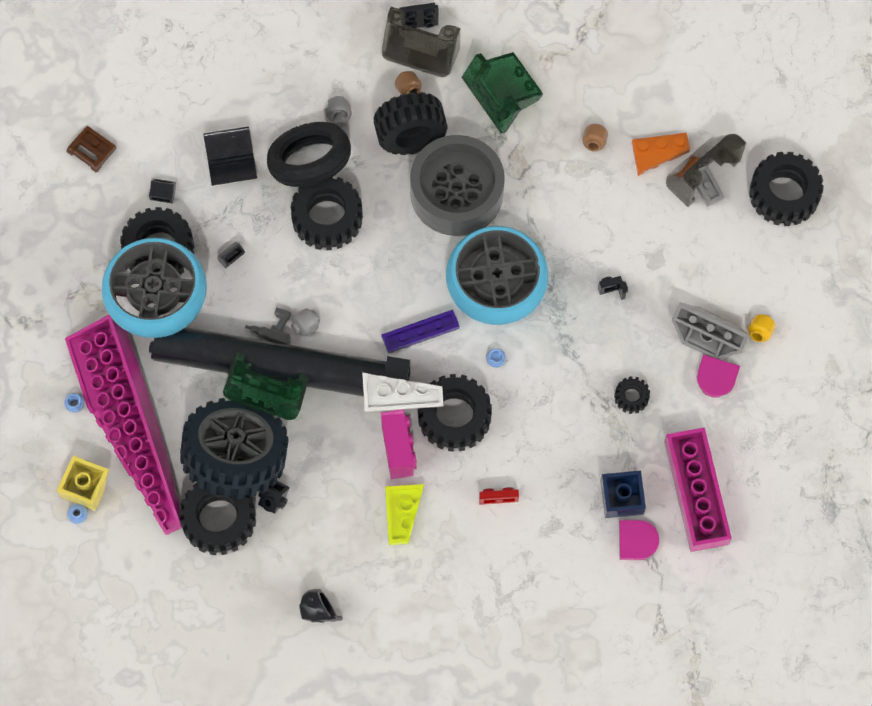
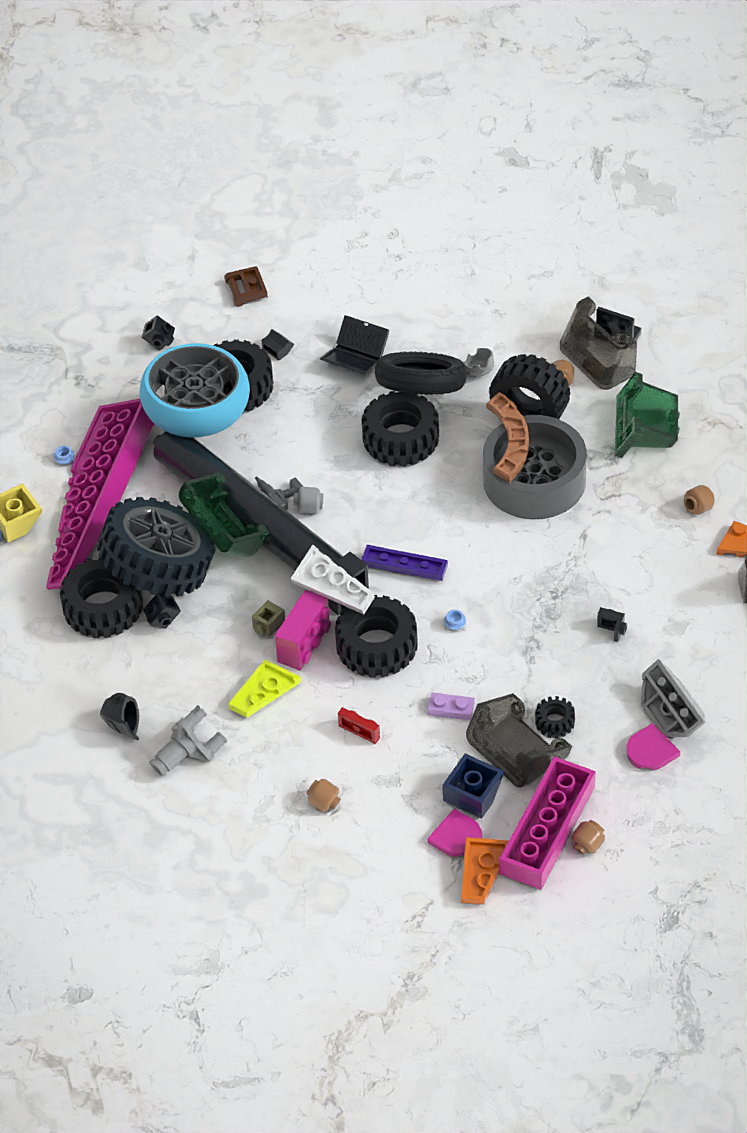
camera: 40 degrees right, 20 degrees down
black piece [217,242,245,269] -> none
dark grey wheel [446,226,548,325] -> none
yellow head [748,314,776,342] -> none
none -> black brick [141,315,175,350]
none -> light grey wheel [149,705,227,777]
none -> olive brick [252,600,285,637]
none -> medium nougat head [306,779,341,812]
none -> lavender plate [428,692,475,720]
none -> orange wing [461,837,509,905]
none -> clear smoke windscreen [466,693,573,788]
none -> nougat tile [486,392,529,483]
none -> medium nougat head [571,820,605,855]

